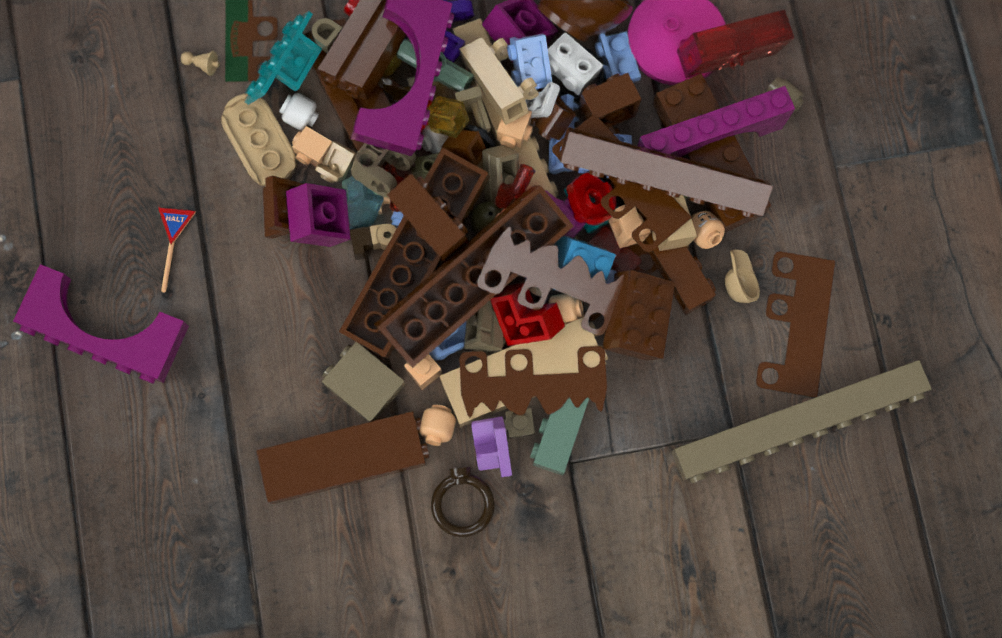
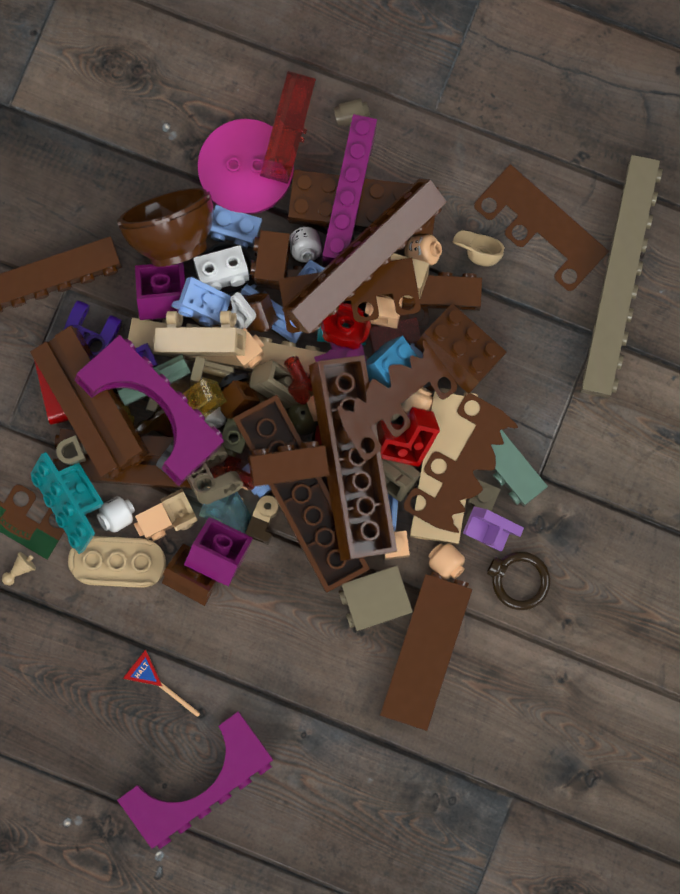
camera: 50 degrees left, 5 degrees up
none -> white head [290,227,322,263]

